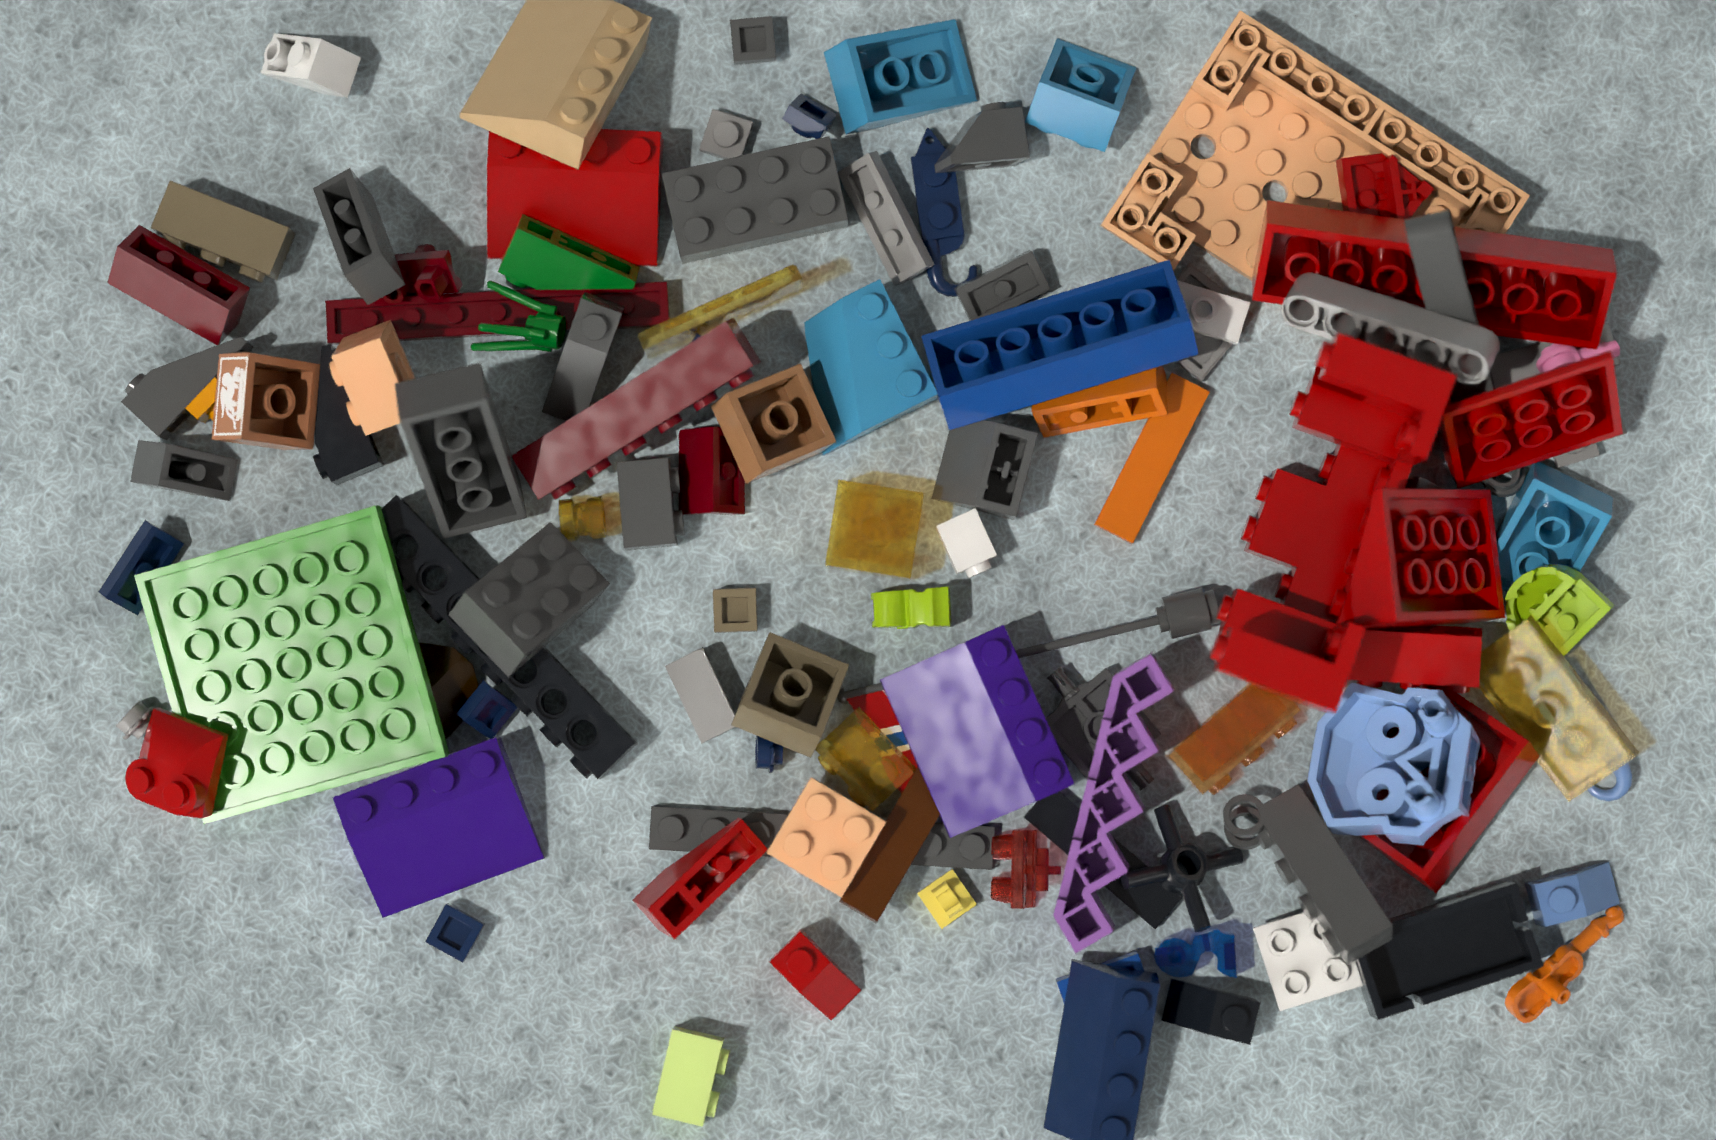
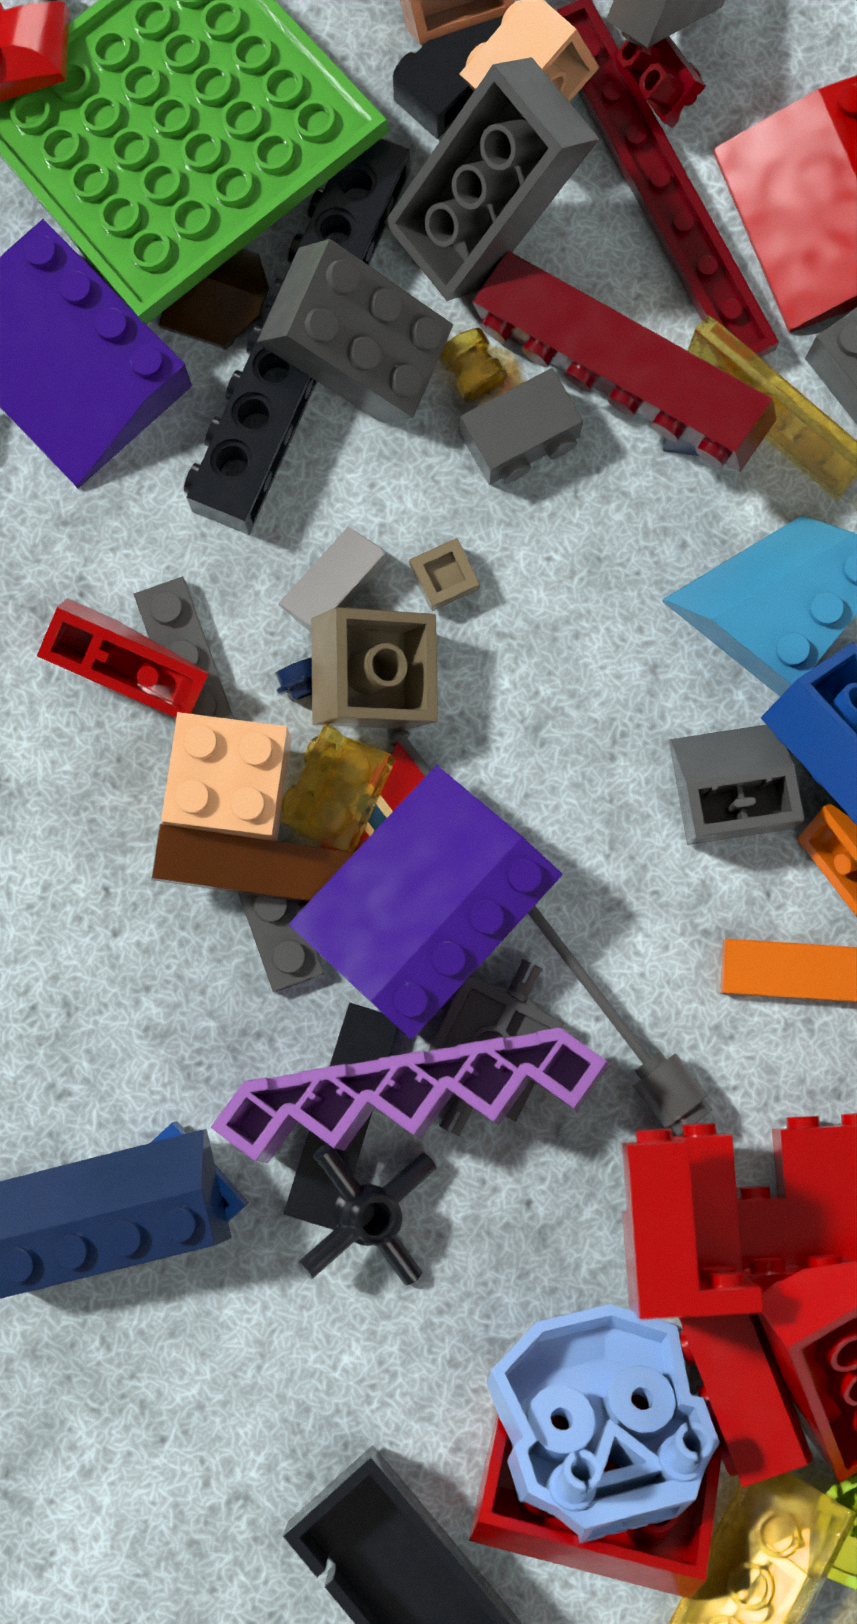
camera: 65 degrees right, 5 degrees down
dark blue plate [456,680,517,739] -> none
green plant [470,280,566,352] -> none
green slope [498,214,640,290] -> none
dark grey slope [542,292,625,421] -> none
dark red panel [679,426,745,515] -> none
medium nougat brick [711,363,836,484] -> none
red slope [769,929,861,1020] -> none
clear yellow brick [825,480,924,581] -> none
lime leg [870,586,952,629] -> none
light yellow tile [917,869,977,929] -> none
white brick [935,508,997,578] -> none
clear red hips [991,830,1061,909] -> none
clear blue leg [1154,927,1237,978] -> none
black slope [1161,978,1260,1045] -> none
clear orange brick [1165,683,1301,795] -> none
dark grey hinge [1223,784,1393,965] -> none
white hinge [1253,912,1363,1011] -> none

